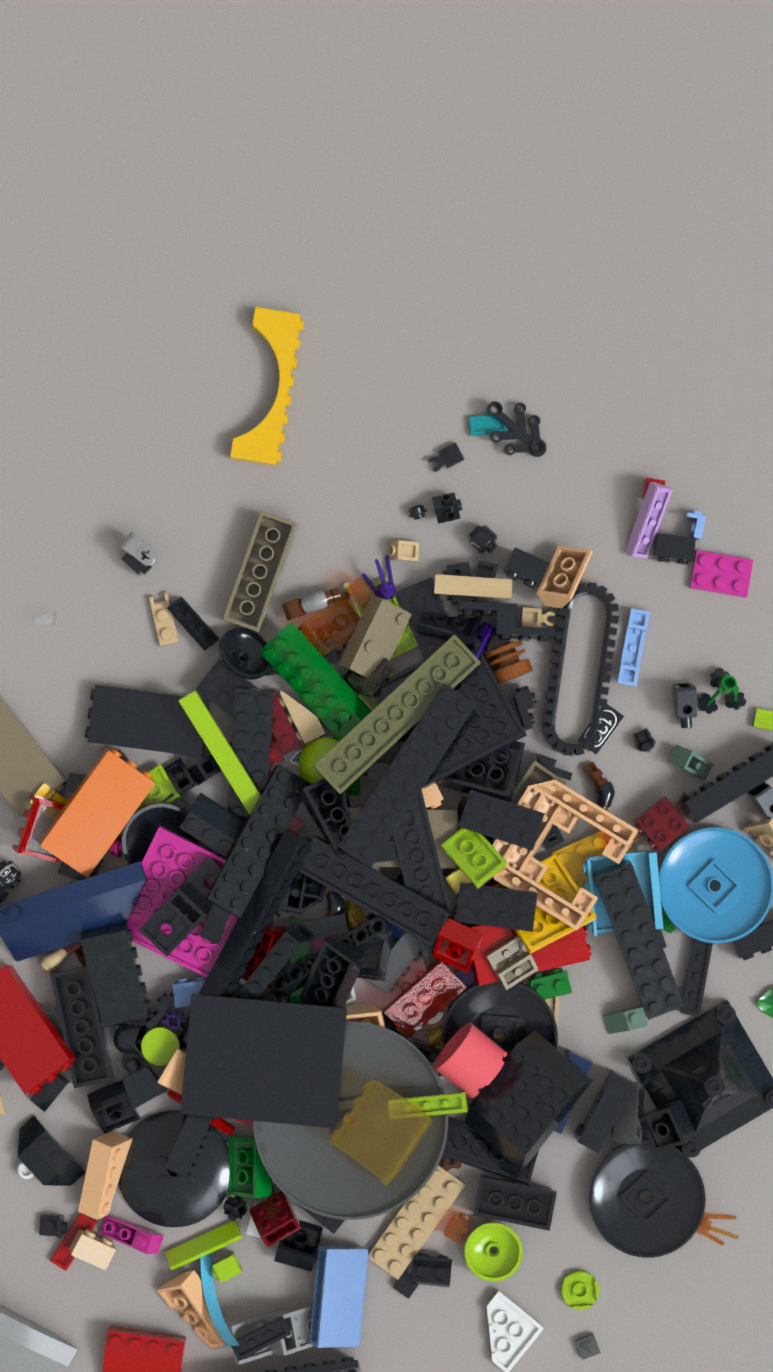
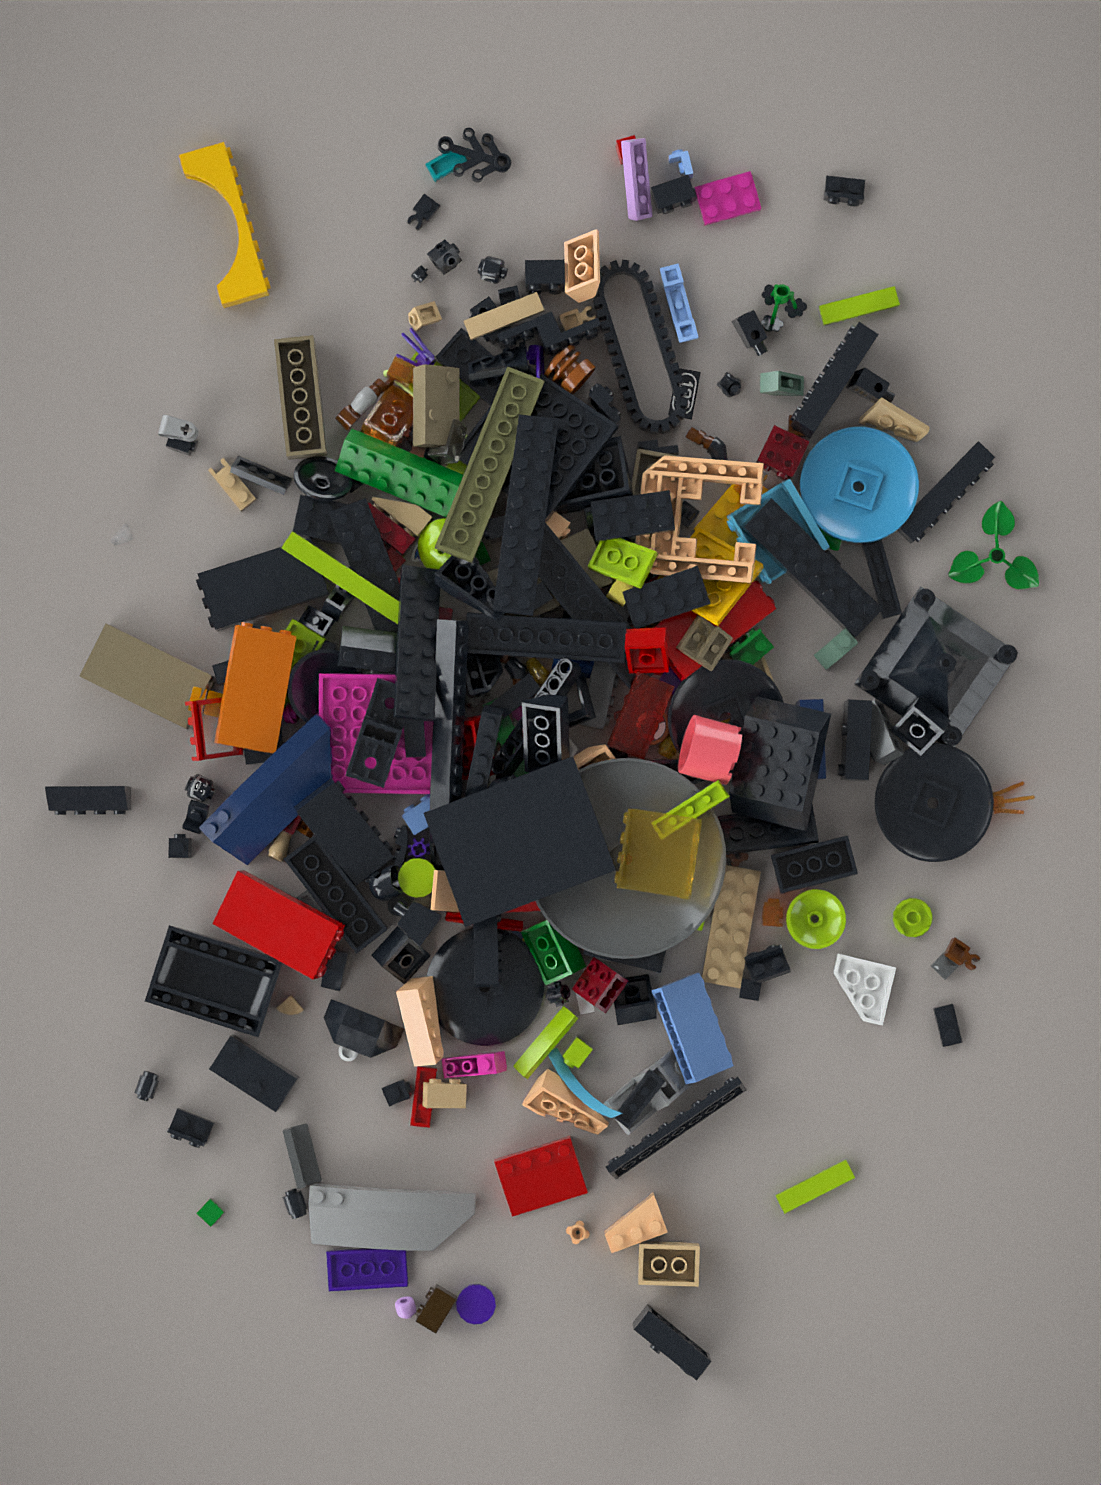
camera: 25 degrees left, 0 degrees up
none -> reddish brown plate [944,937,981,970]

